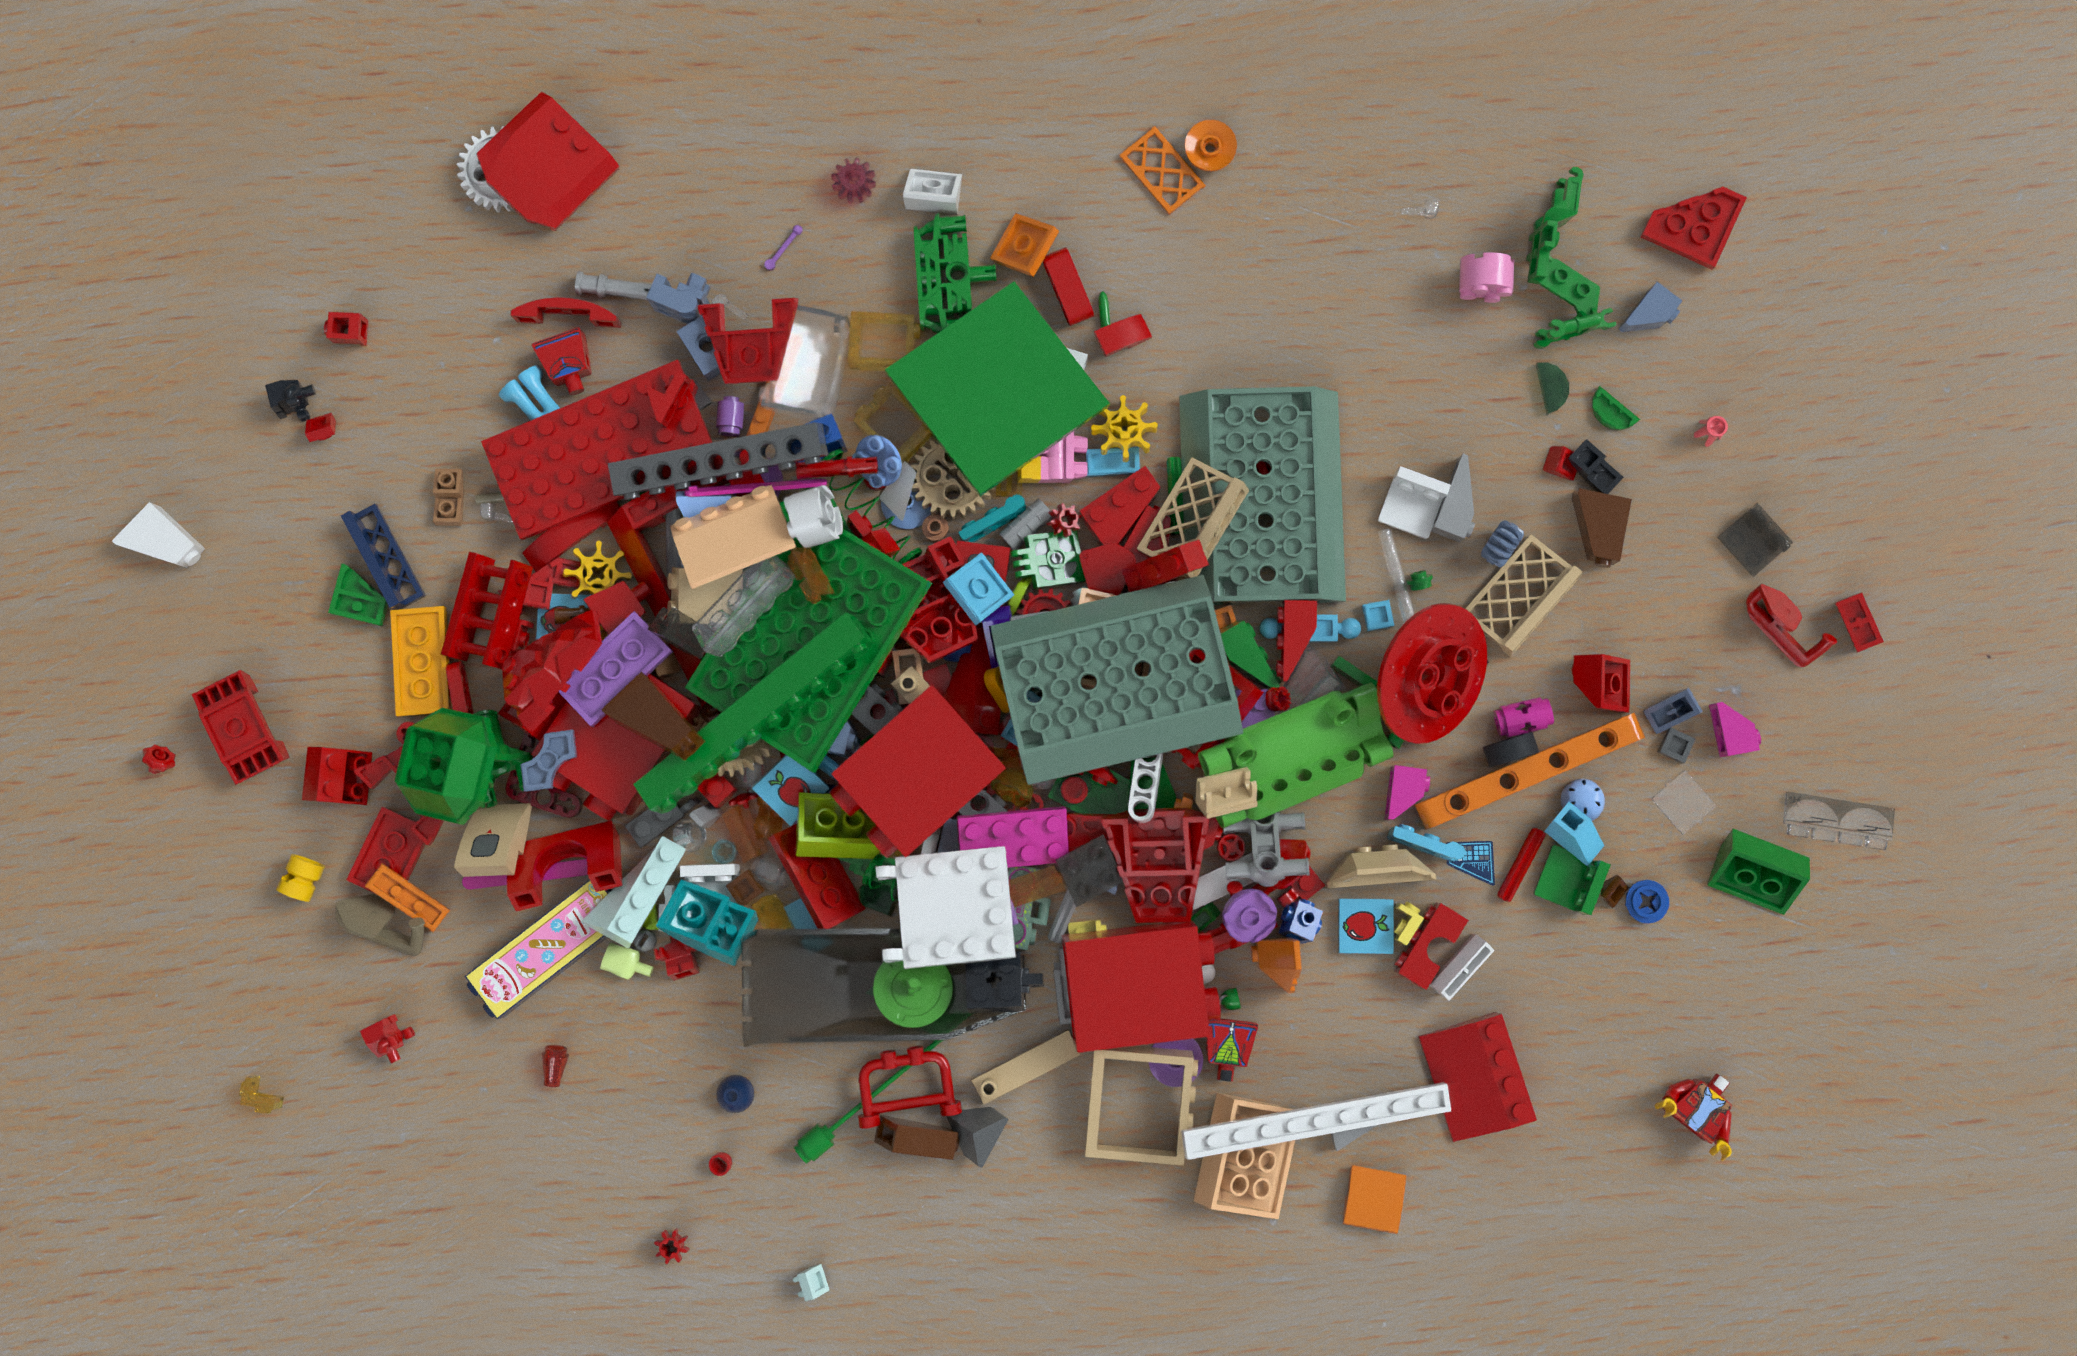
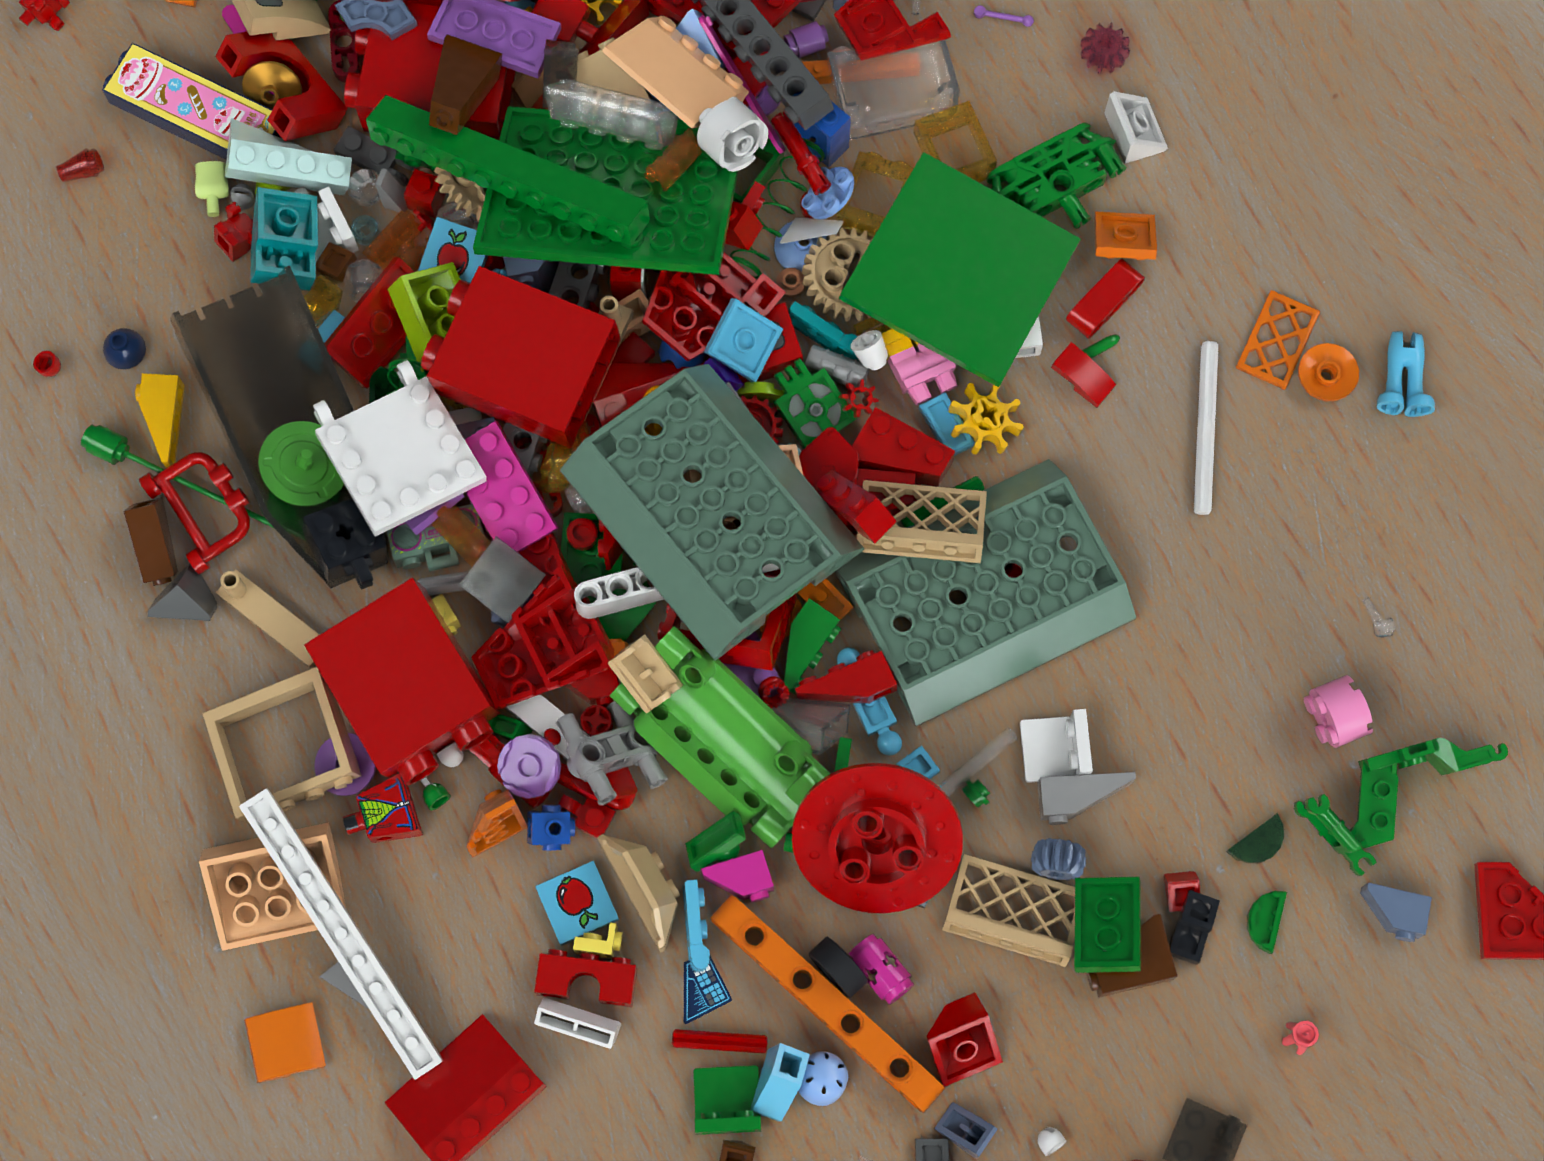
camera: 60 degrees right, 10 degrees down
none -> yellow slope [135,373,185,468]
none -> pearl gold dish [242,61,302,110]
none -> green tile [685,810,746,872]
none -> white hat [851,330,888,370]
none -> white hinge [1037,1127,1067,1156]
none -> green plate [1074,877,1141,973]
none -> white axle [1194,341,1218,515]
none -> medium azure piece [1377,331,1435,417]

